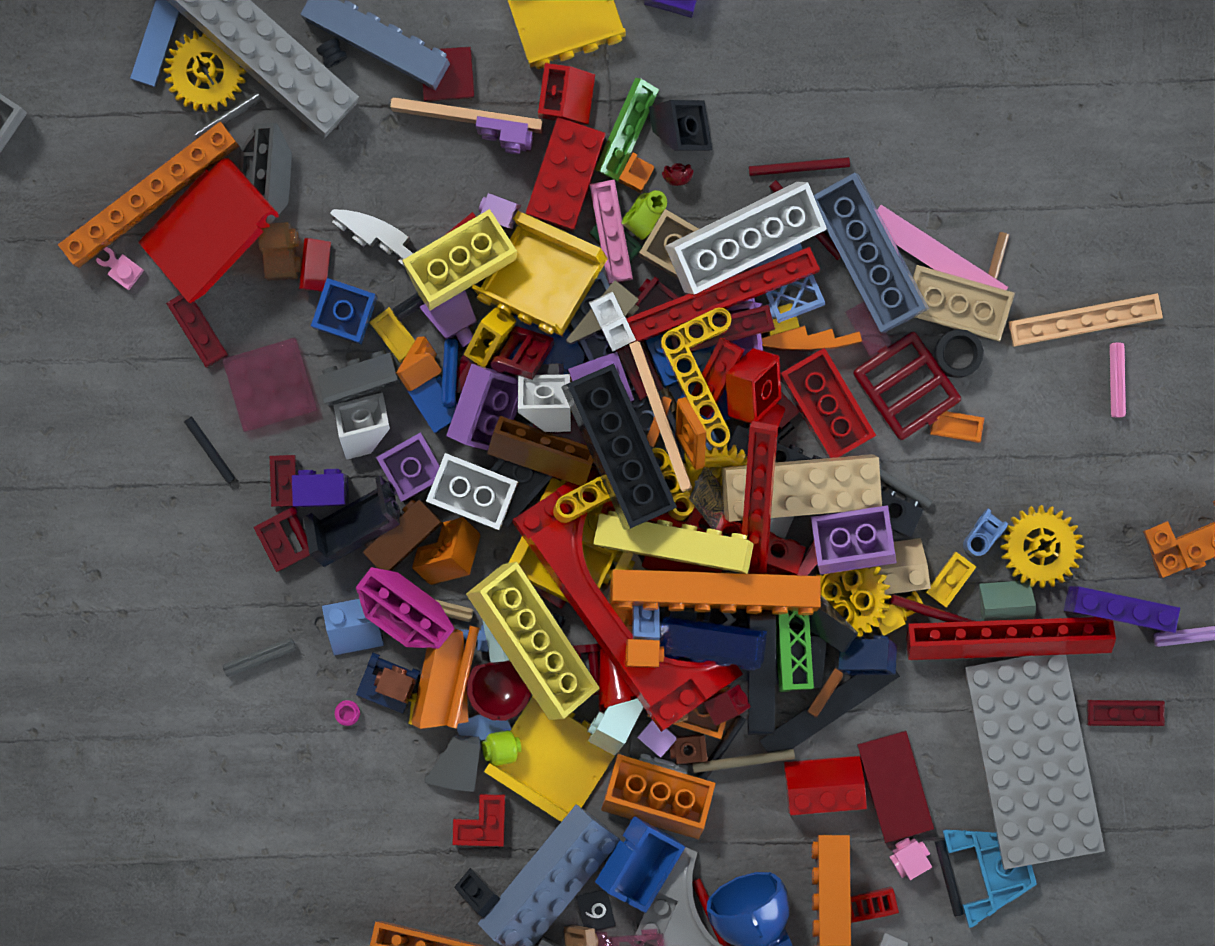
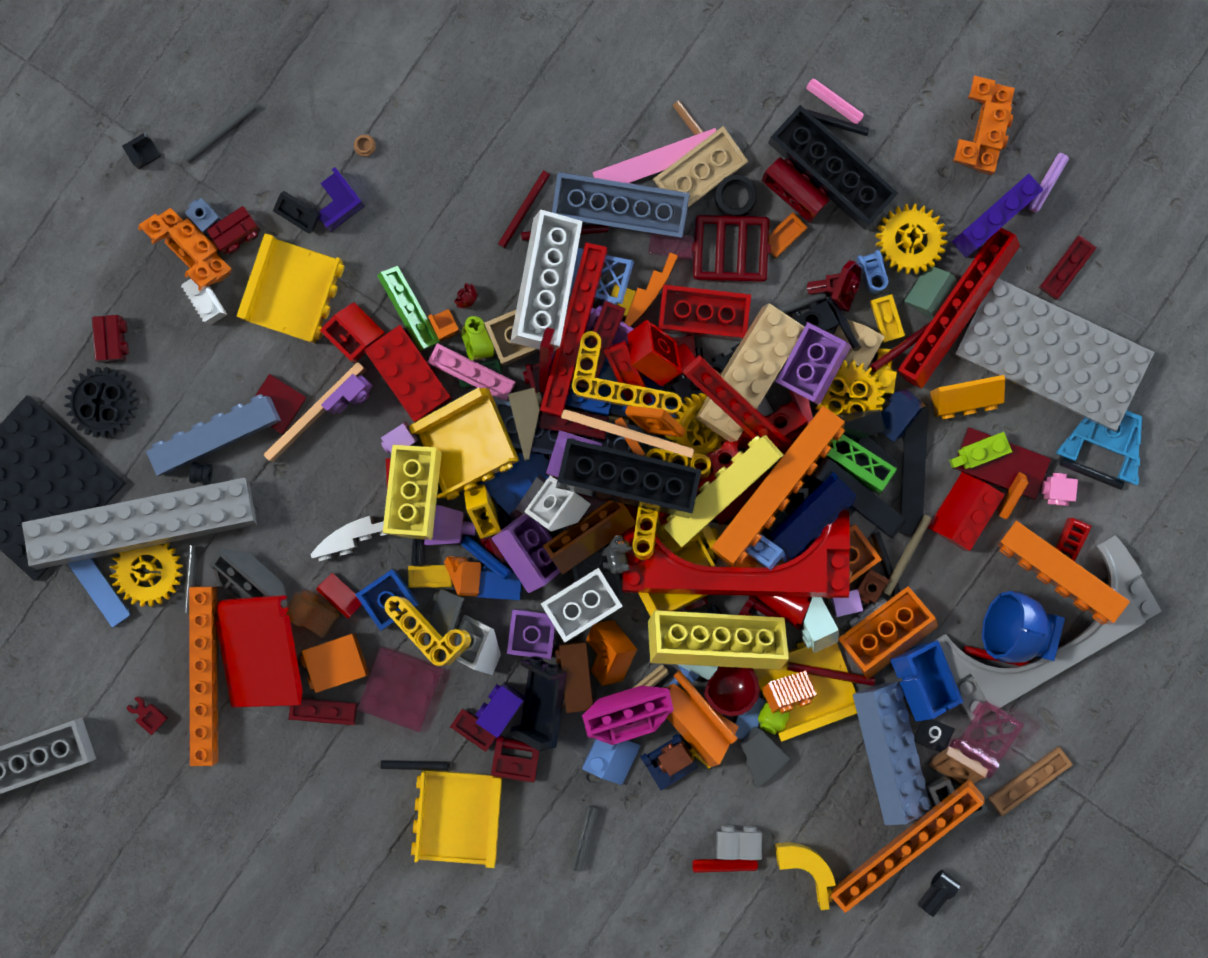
camera: 50 degrees left, 0 degrees up
bright pink plate [96,247,144,290] -> none
dark pink plate [335,700,360,726] -> none
red plate [452,794,505,847] -> none
black plate [454,868,500,918] -> none
dark red plate [491,326,554,380] -> none
white slope [589,292,636,351] -> none
orange brick [625,639,664,668] -> none
black slope [649,100,712,151] -> none
clear piece [689,467,724,529] -> none
dark red brick [704,684,751,726] -> none
dark orange tile [807,668,843,718] -> none
light nougat tile [1008,293,1163,347] -> none
none -> dark red plate [126,696,168,735]
none -> orange panel [300,633,369,693]
none -> yellow beam [385,596,471,666]
none -> yellow panel [411,770,502,868]
none -> dark red tile [539,327,555,393]
none -> dark grey animal [601,535,633,574]
none -> red axle [692,859,758,873]
none -> light grey brick [716,825,762,860]
none -> dark red slope [761,157,830,223]
none -> orange brick [762,670,817,714]
none -> black brick [768,105,898,230]
none -> yellow arch [775,842,836,910]
none -> dark red bar [787,662,875,686]
none -> black bar [807,109,869,136]
none -> dark red piece [807,260,861,312]
none -> black bar [826,296,861,351]
none -> light orange slope [930,375,1005,420]
none -> lime hinge [949,432,1012,469]
none -> orange tile [998,472,1029,519]

